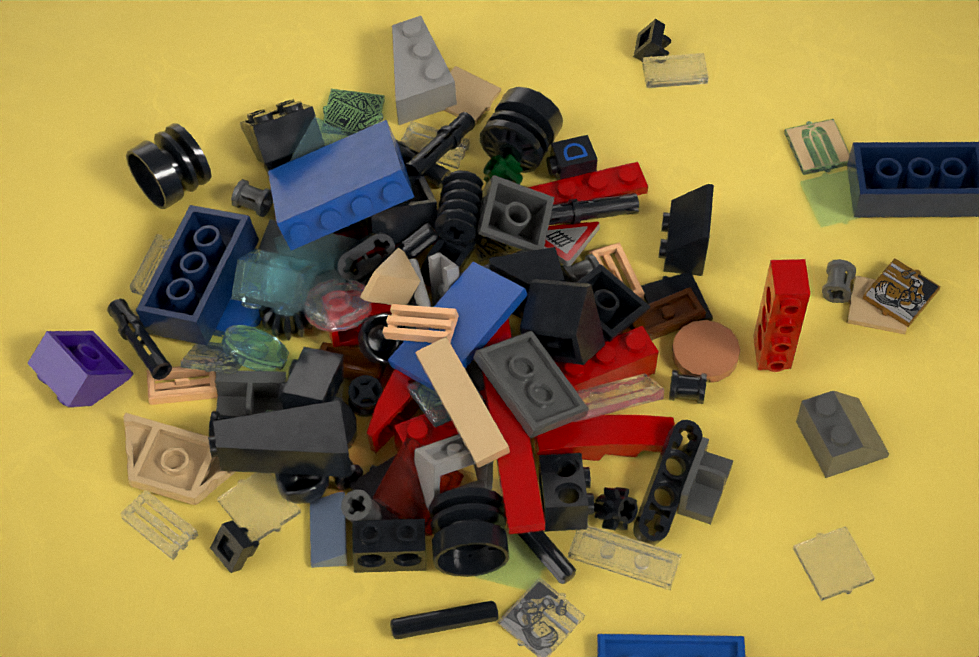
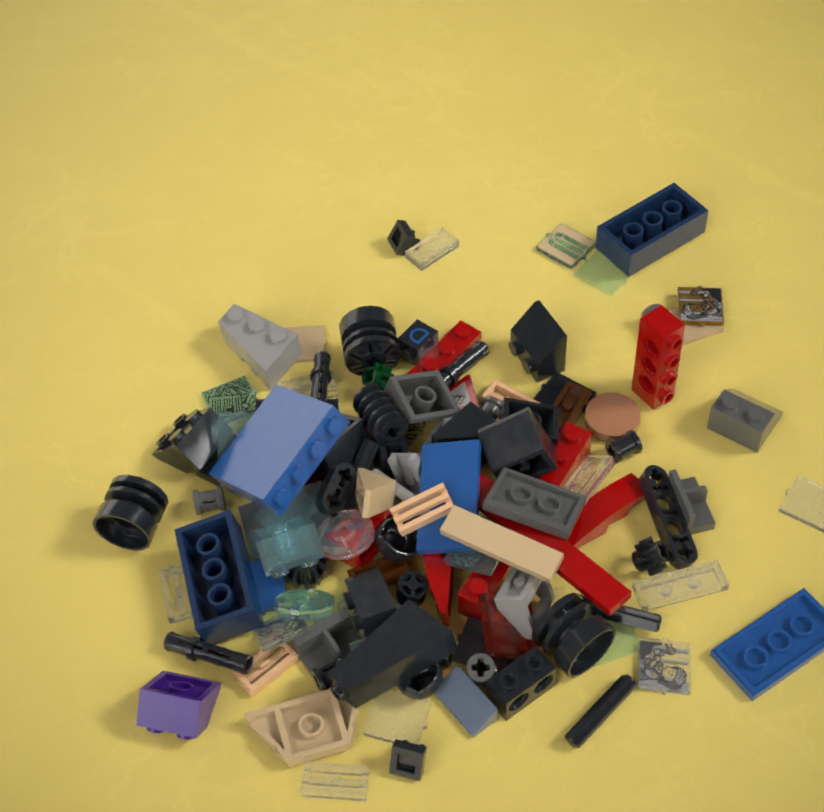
camera: 30 degrees left, 5 degrees down
black brick [538,453,594,532] -> none

